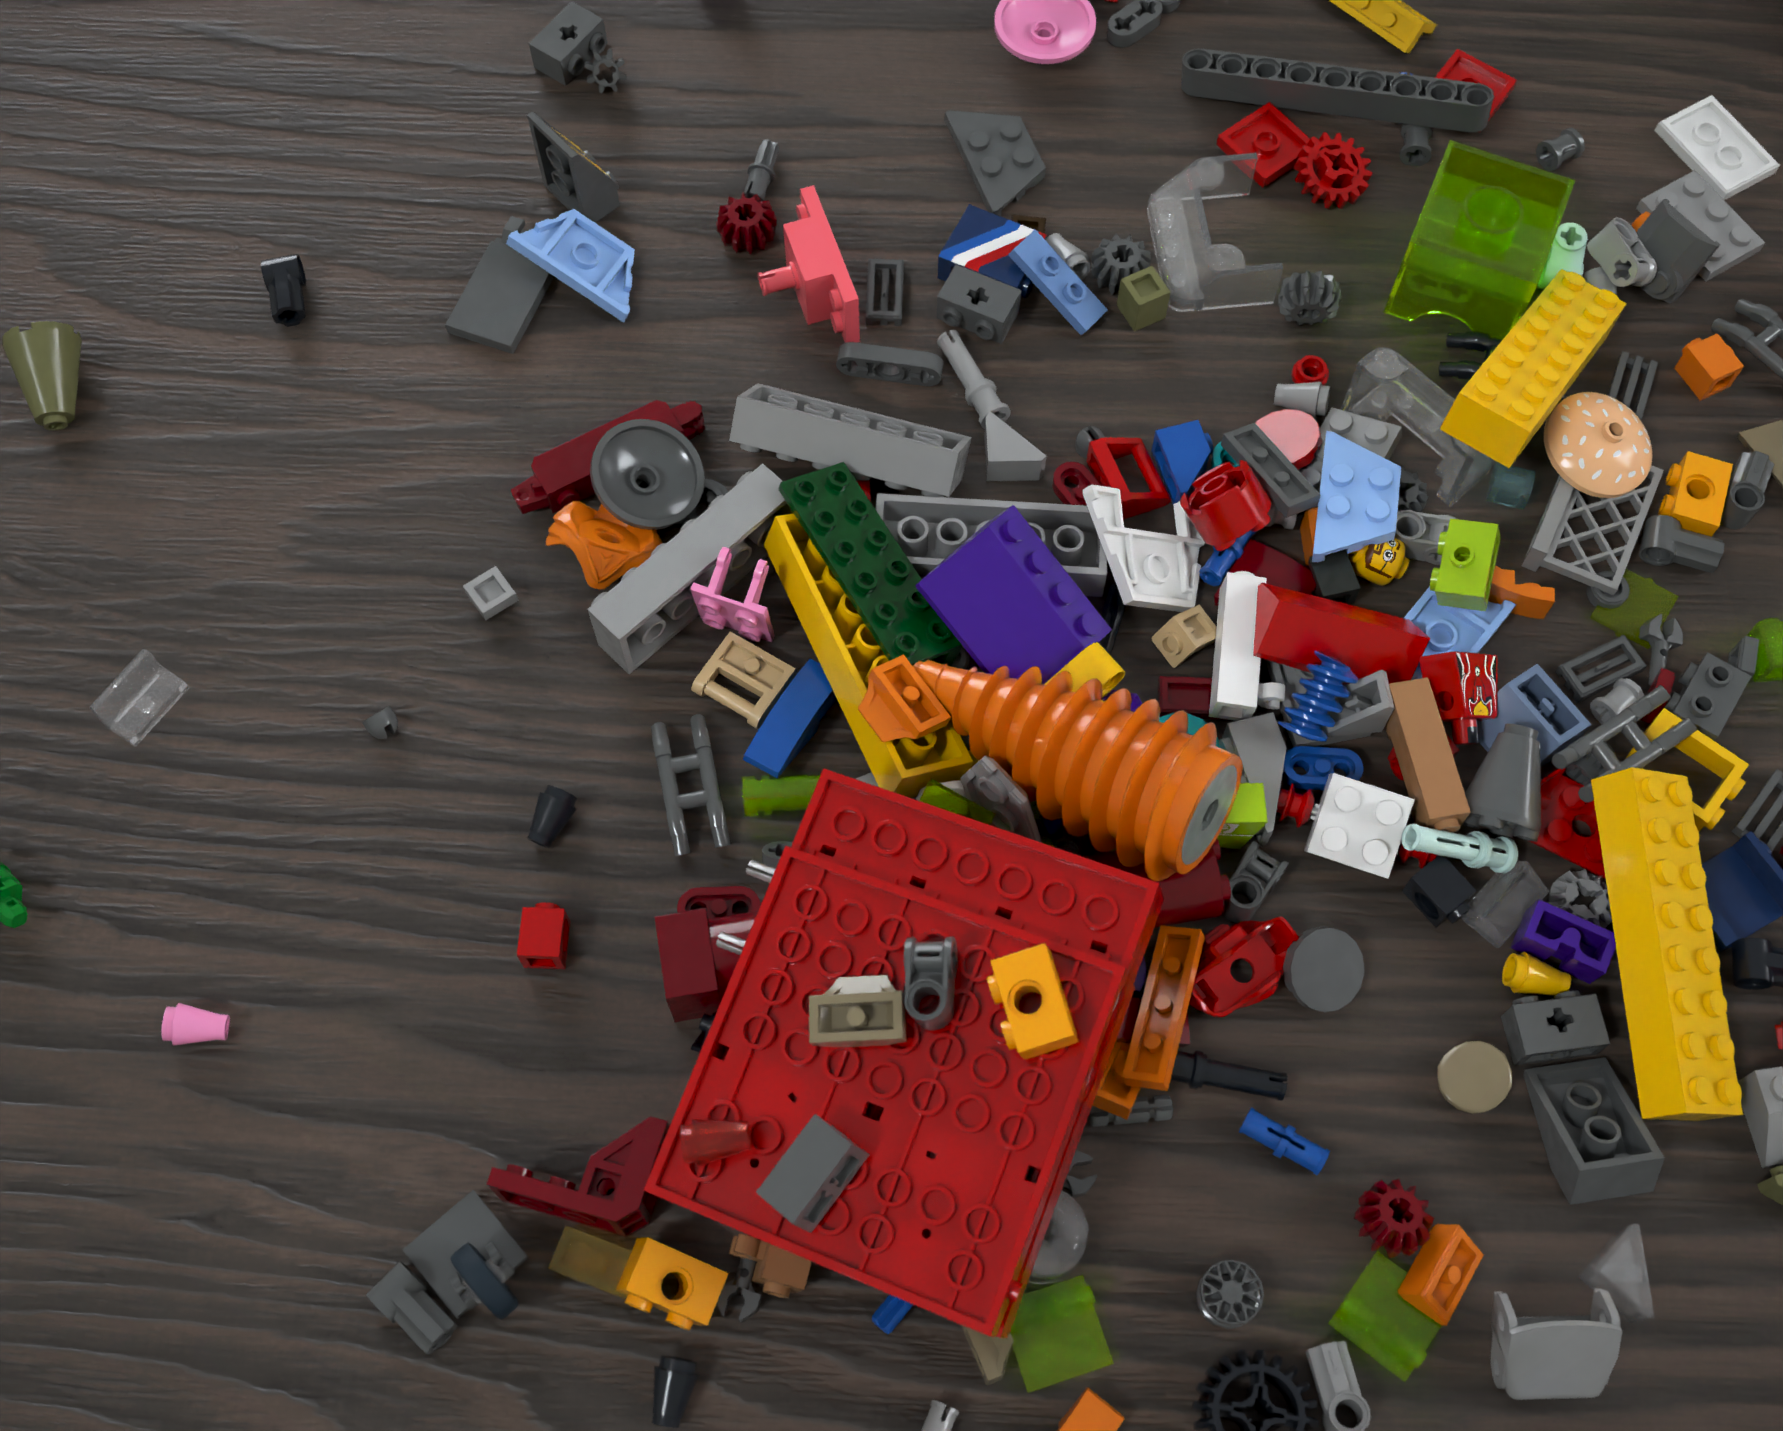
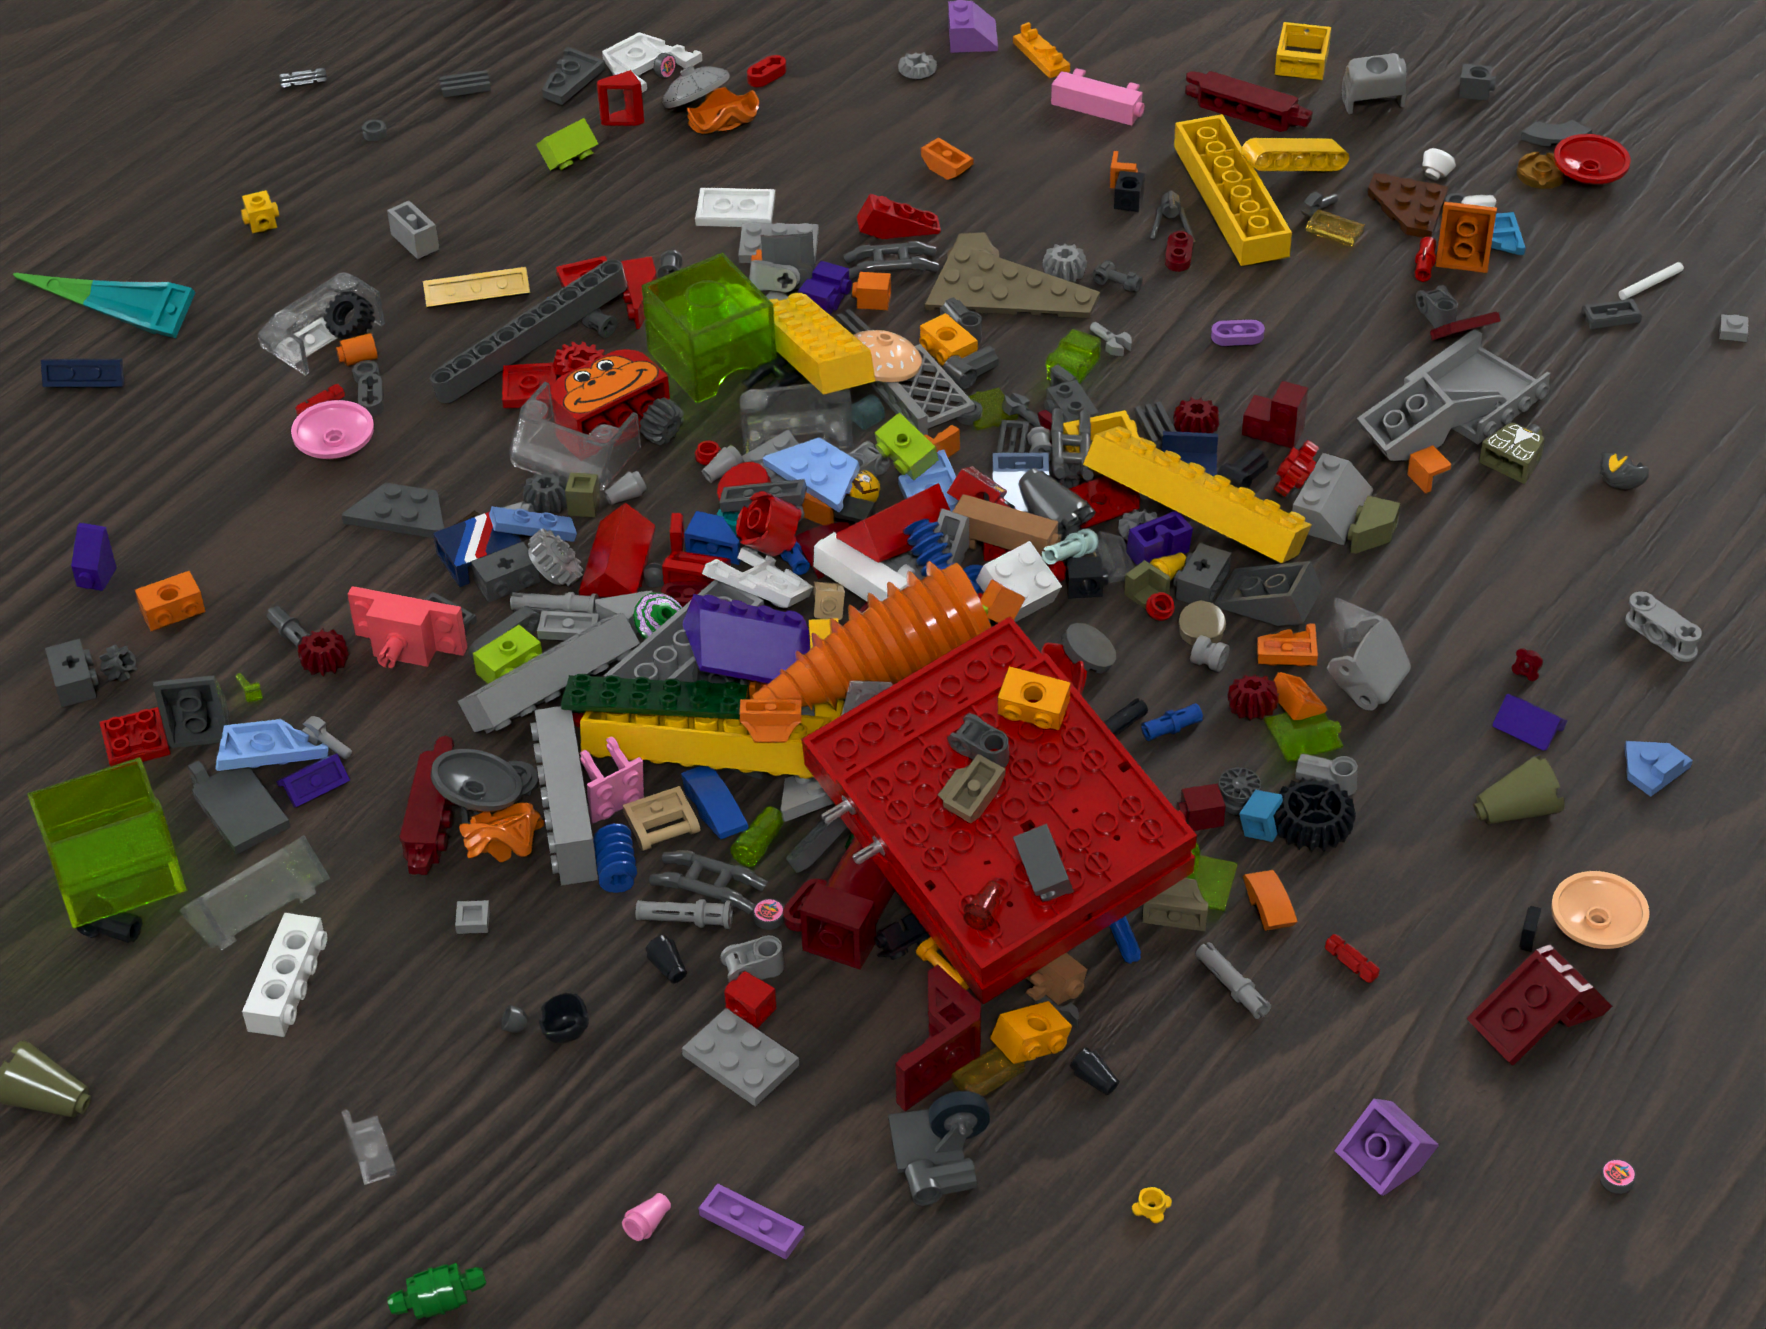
camera: 55 degrees left, 20 degrees down
none -> clear neon green piece [27,757,187,928]
none -> red tile [99,707,171,770]
none -> orange brick [135,571,206,631]
none -> clear windscreen [179,835,330,951]
none -> clear neon green hand [235,673,263,702]
none -> white brick [242,913,327,1037]
none -> dark purple panel [276,753,350,807]
none -> light grey bar [302,716,352,759]
none -> lime brick [473,625,542,684]
none -> light grey gear [528,528,584,586]
none -> light grey plate [537,610,600,641]
none -> black hair [539,993,589,1043]
none -> brick [551,349,670,461]
none -> red slope [579,503,656,597]
none -> blue piece [593,823,637,893]
none -> light grey cone [604,471,647,506]
none -> red slope [621,256,658,329]
none -> dish [633,592,682,639]
none -> light grey pin [635,899,733,929]
none -> red tile [670,513,684,553]
none -> light grey plate [682,1008,799,1107]
none -> medium lavender plate [699,1183,805,1259]
none -> light grey piece [720,935,785,982]
none -> tile [753,898,784,930]
none -> dark purple brick [798,261,852,315]
none -> orange panel [980,579,1025,623]
none -> olive panel [1124,560,1170,609]
none -> red plate [1146,592,1174,621]
none -> dark red brick [1176,783,1226,831]
none -> light grey wheel [1190,635,1229,672]
none -> dark azure panel [1239,790,1283,842]
none -> orange wing [1257,623,1318,667]

